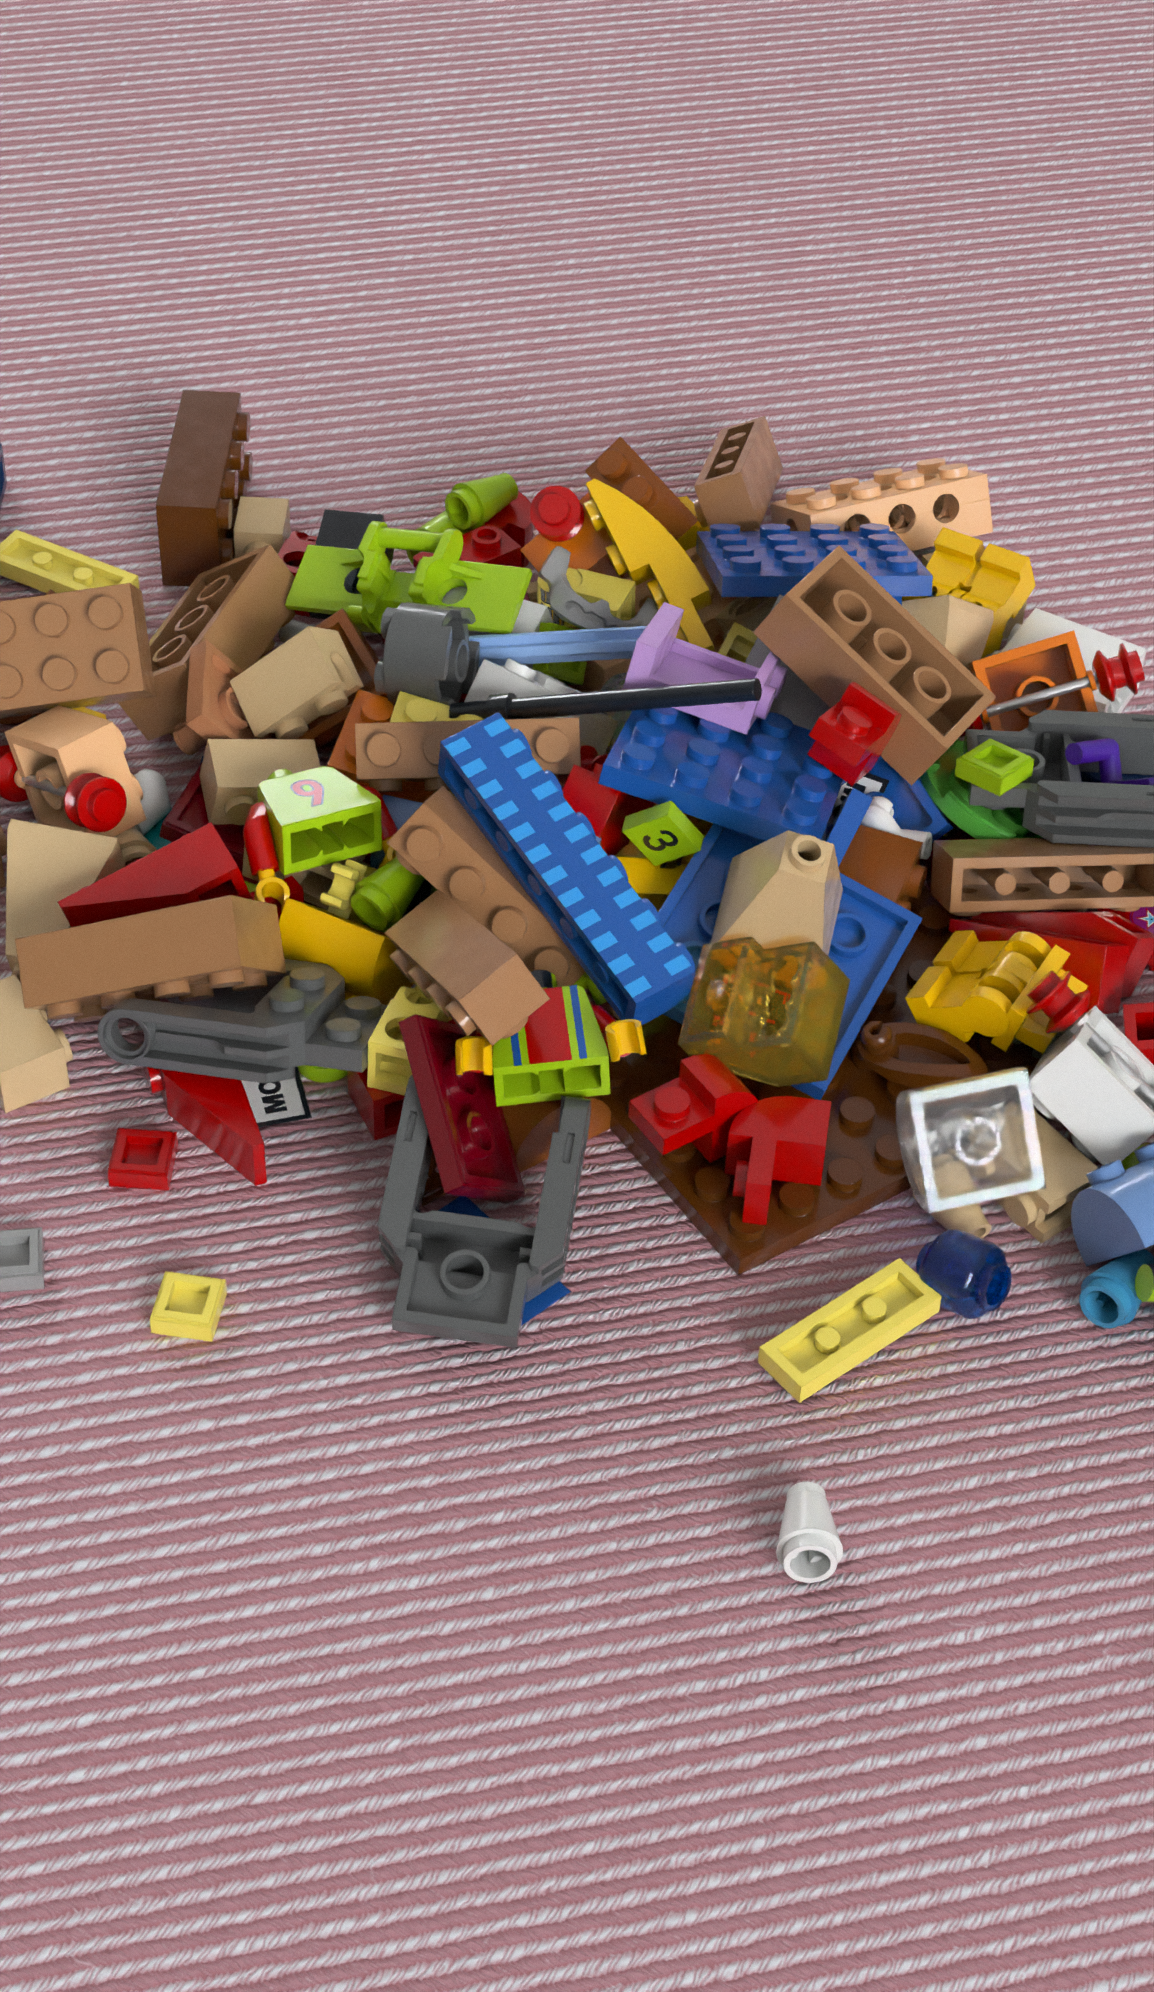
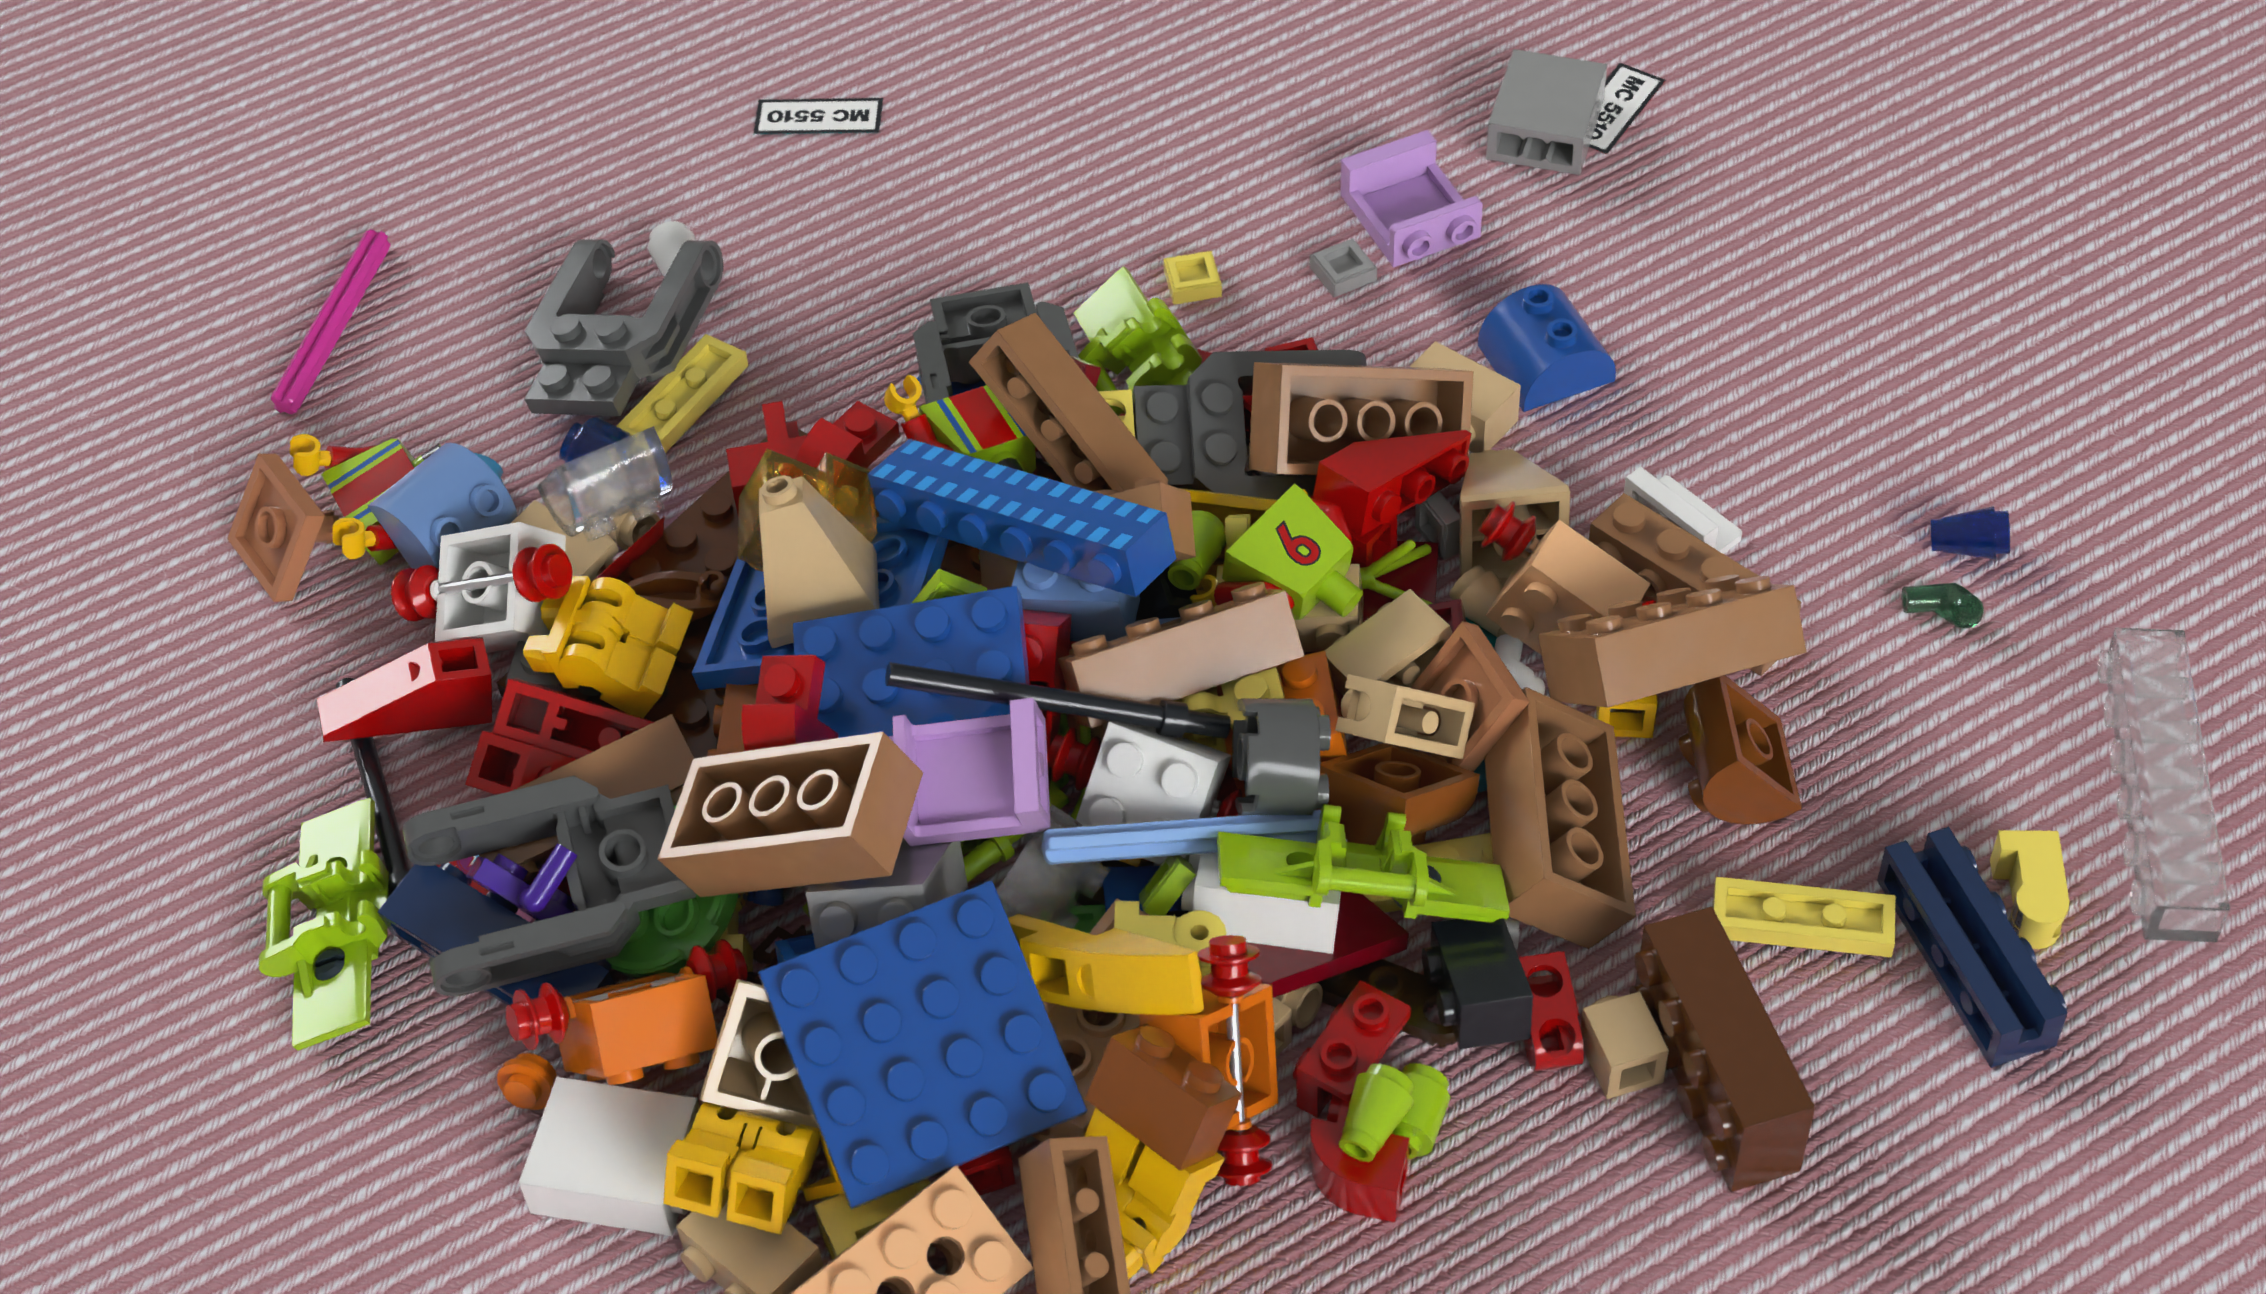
camera: 165 degrees right, 5 degrees up
light grey helmet [538,546,658,629] -> none
lime tile [955,738,1034,796] -> none
none -> dark grey plate [524,239,723,416]
none -> sticker [753,98,883,134]
none -> lime piece [1073,266,1203,416]

